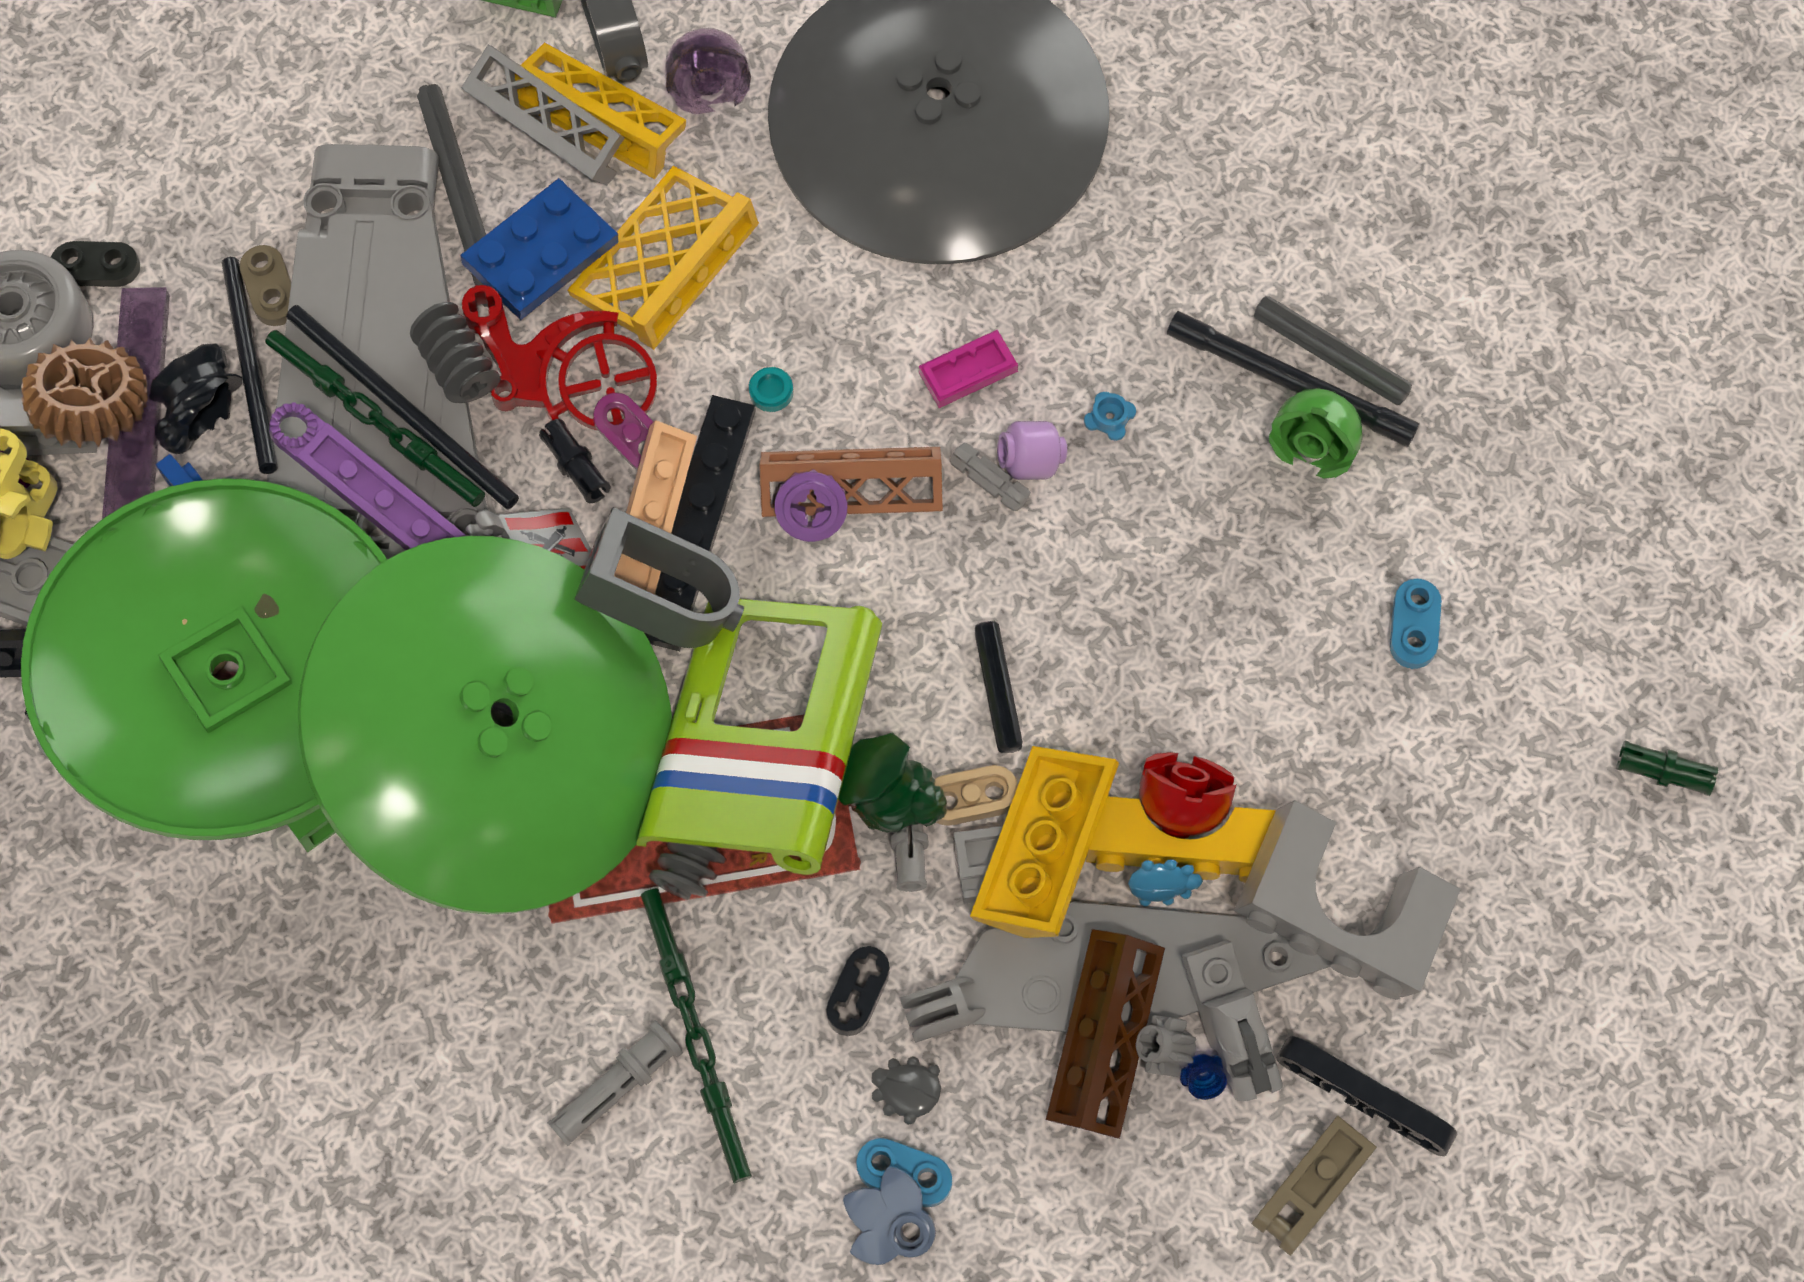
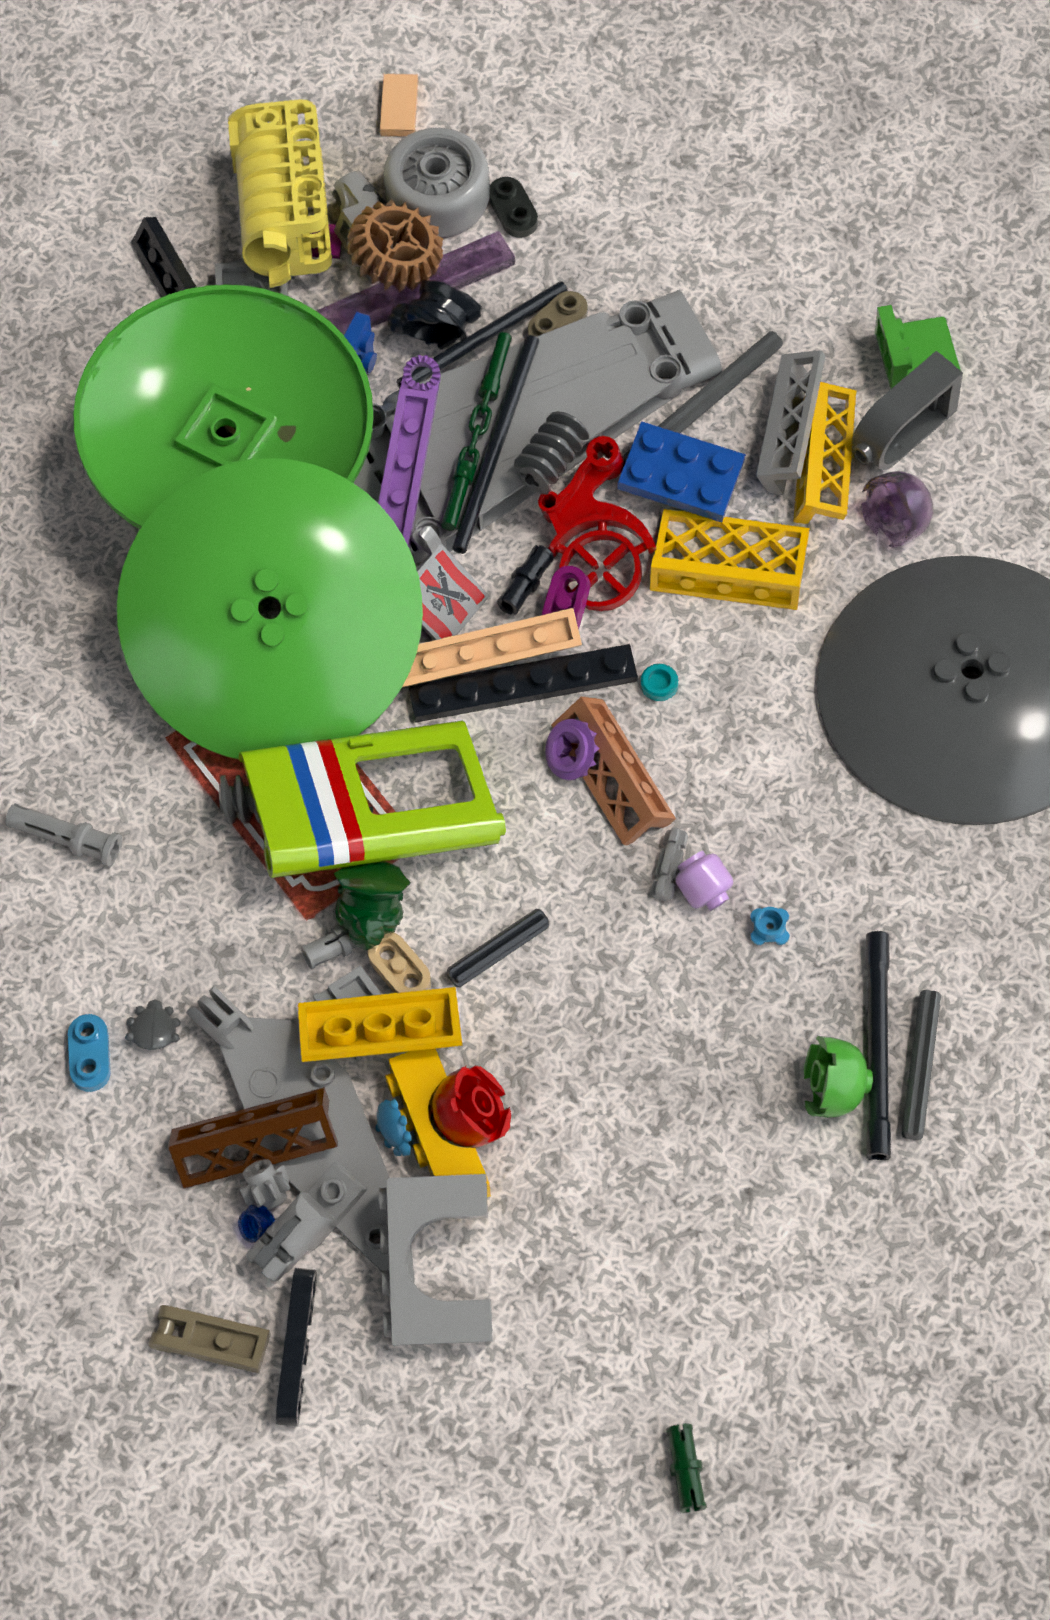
camera: 65 degrees right, 5 degrees down
dark grey window [575,507,744,648] -> none
dark green piece [641,888,752,1183] -> none
black beam [826,946,890,1036] -> none
sand blue plate [843,1166,936,1265] -> none
dark pink plate [919,330,1018,408] -> none
dark azure plate [1390,579,1442,669] -> none

